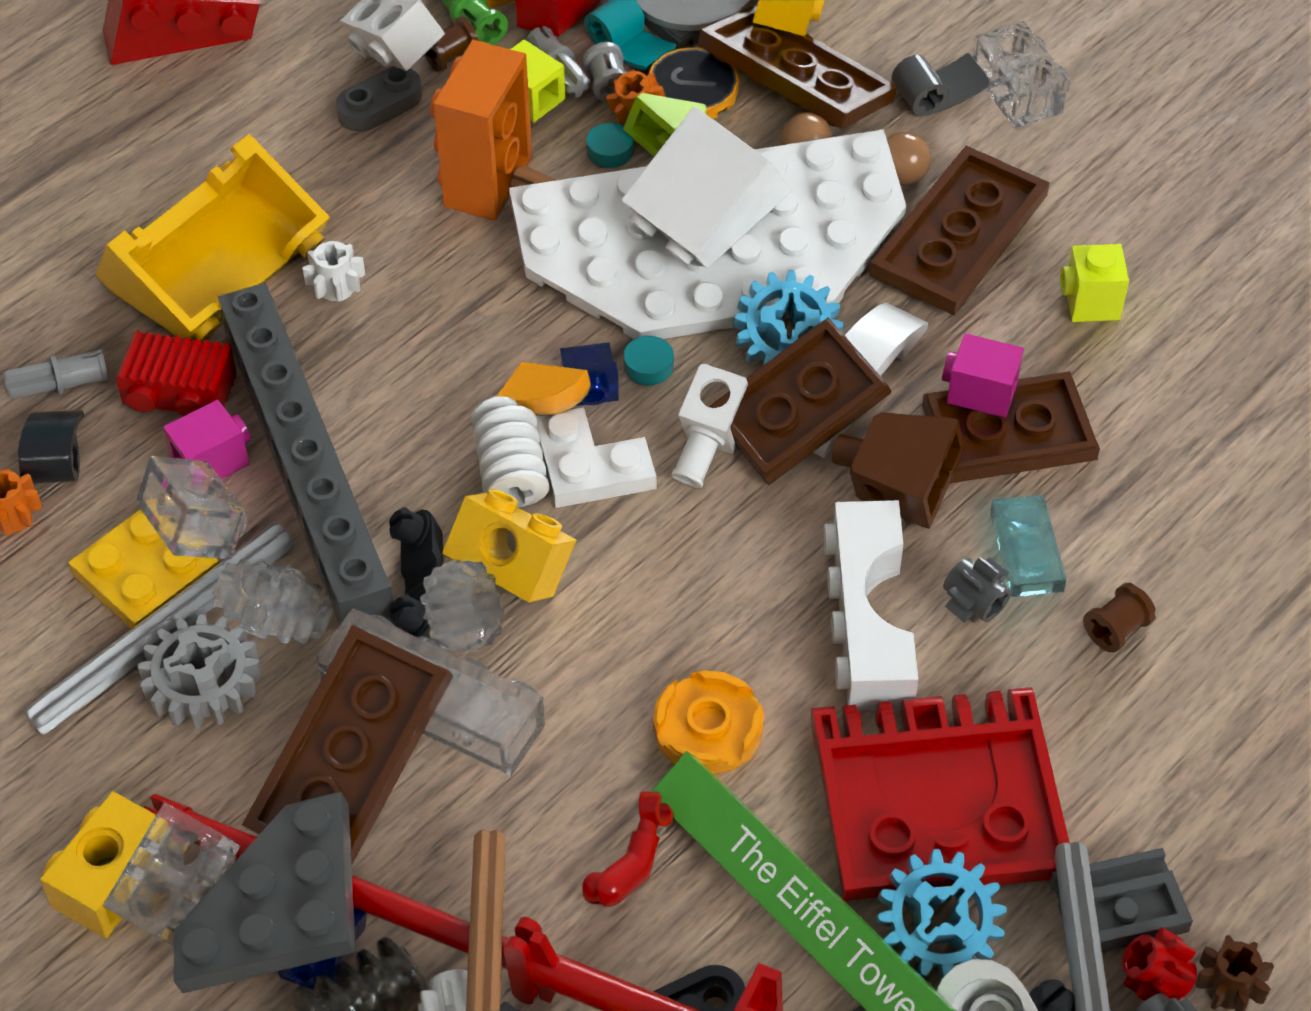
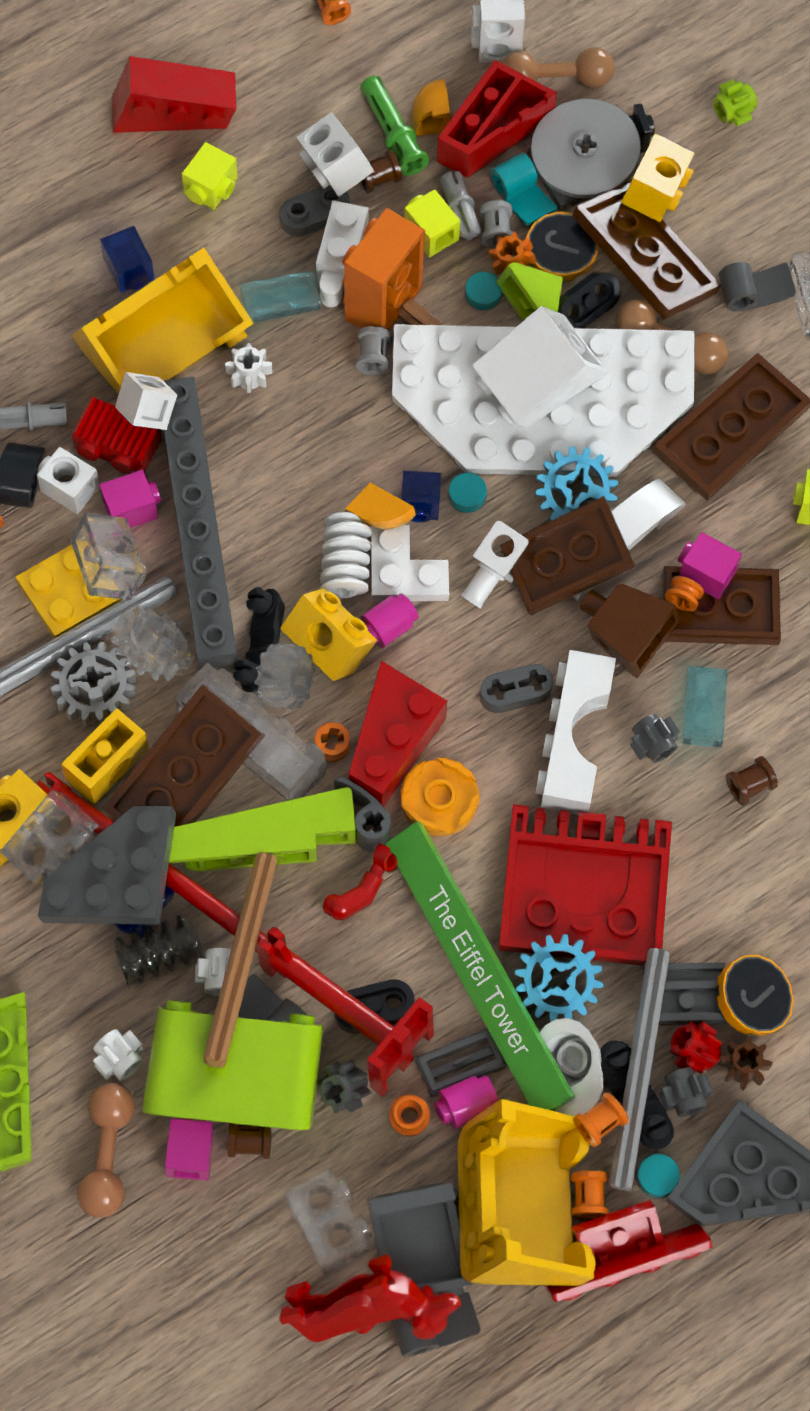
camera: 10 degrees right, 15 degrees up
none -> white brick [37,446,99,515]
none -> yellow brick [61,708,149,805]
none -> clear blue brick [100,226,154,293]
none -> white brick [115,372,177,430]
none -> lime wedge [169,787,356,872]
none -> neon yellow brick [182,142,238,210]
none -> clear light blue plate [240,271,321,322]
none -> orange bush [315,722,350,762]
none -> white brick [316,201,369,307]
none -> dark grey panel [334,777,391,852]
none -> red wedge [349,661,448,807]
none -> light grey bush [355,326,390,375]
none -> dark pink brick [360,593,419,648]
none -> dark grey beam [480,664,553,713]
none -> black plate [558,271,621,328]
none -> orange bush [664,576,704,612]
none -> black tile [717,955,794,1037]

